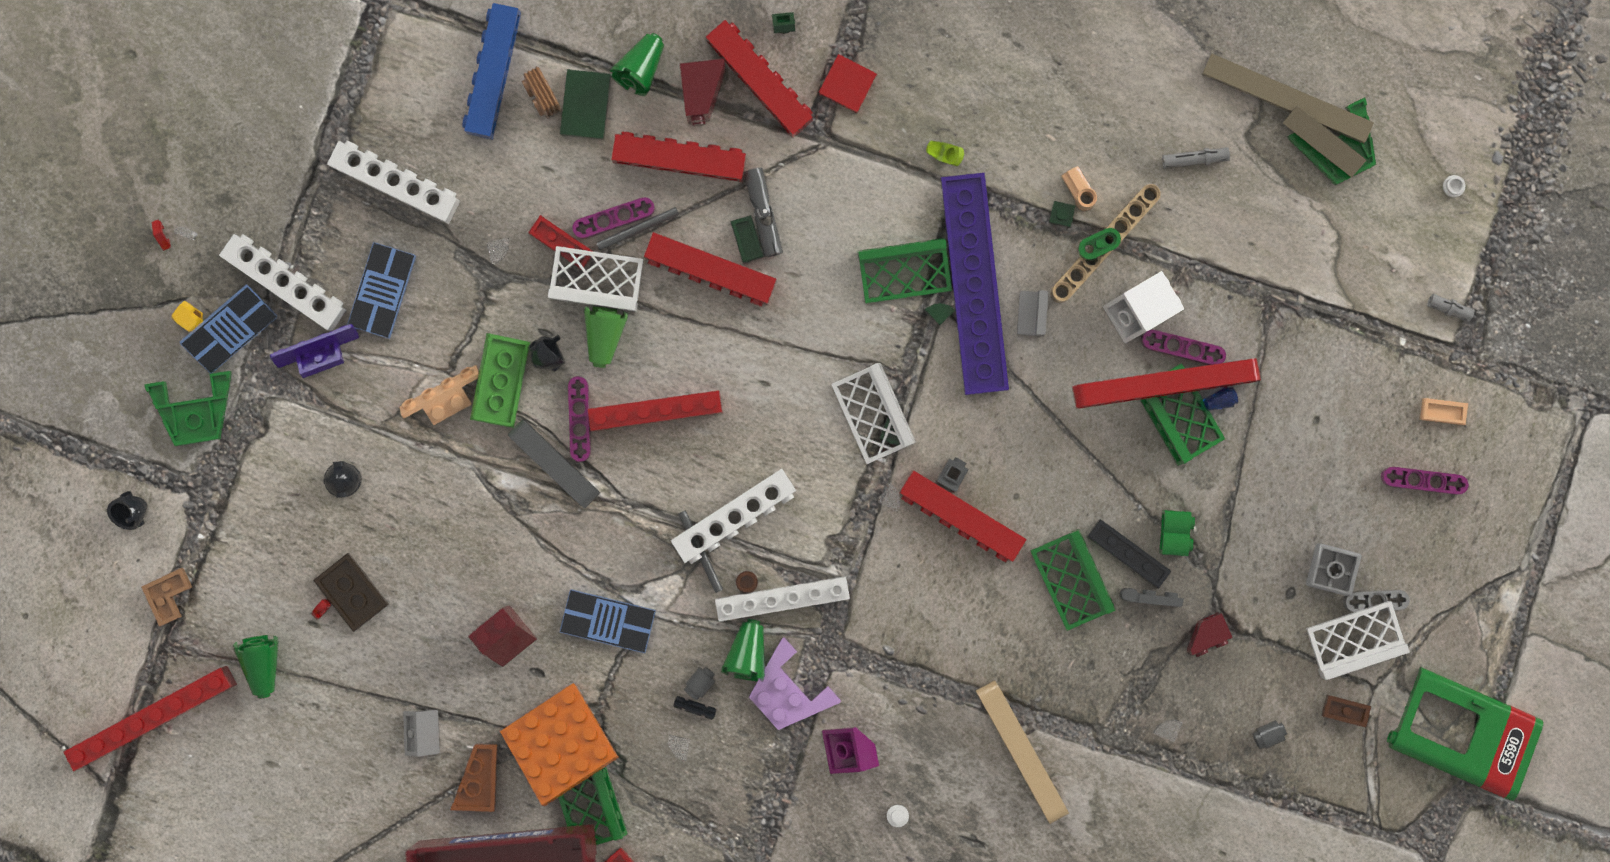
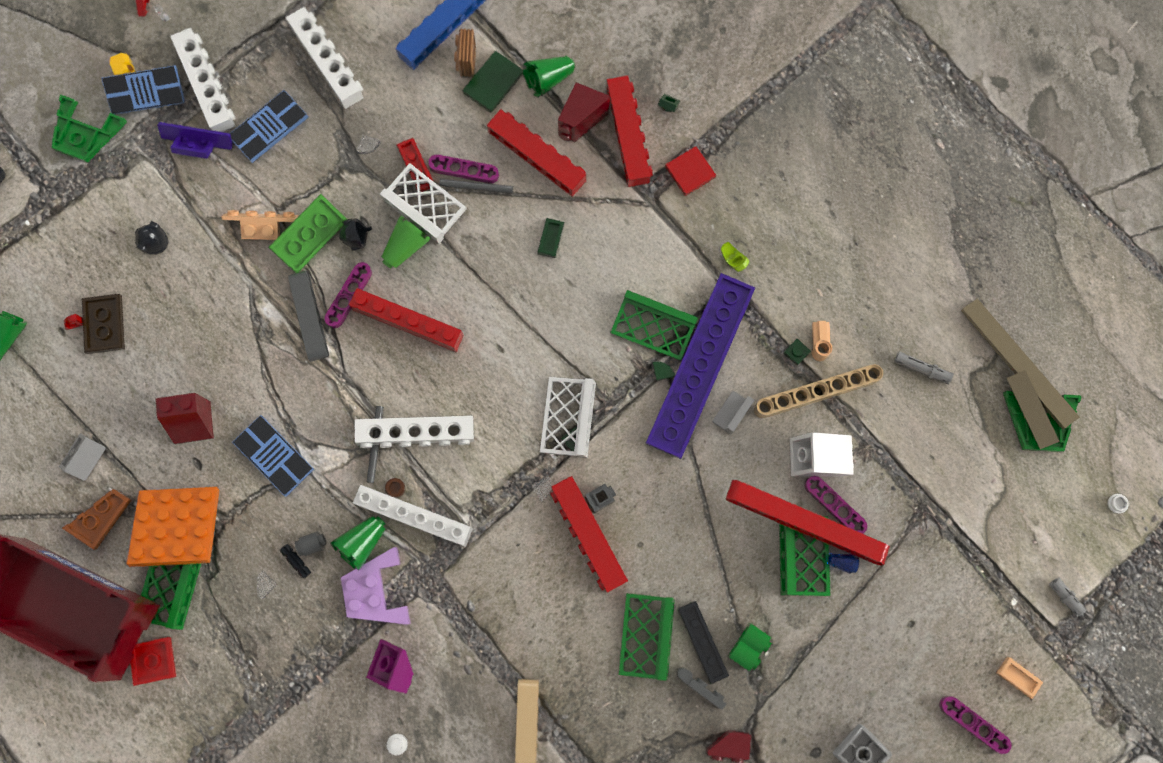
camera: 30 degrees right, 10 degrees down
red brick [644,232,777,307] -> none
dark grey piece [744,168,783,258] -> none
green plate [1078,228,1121,260] -> none

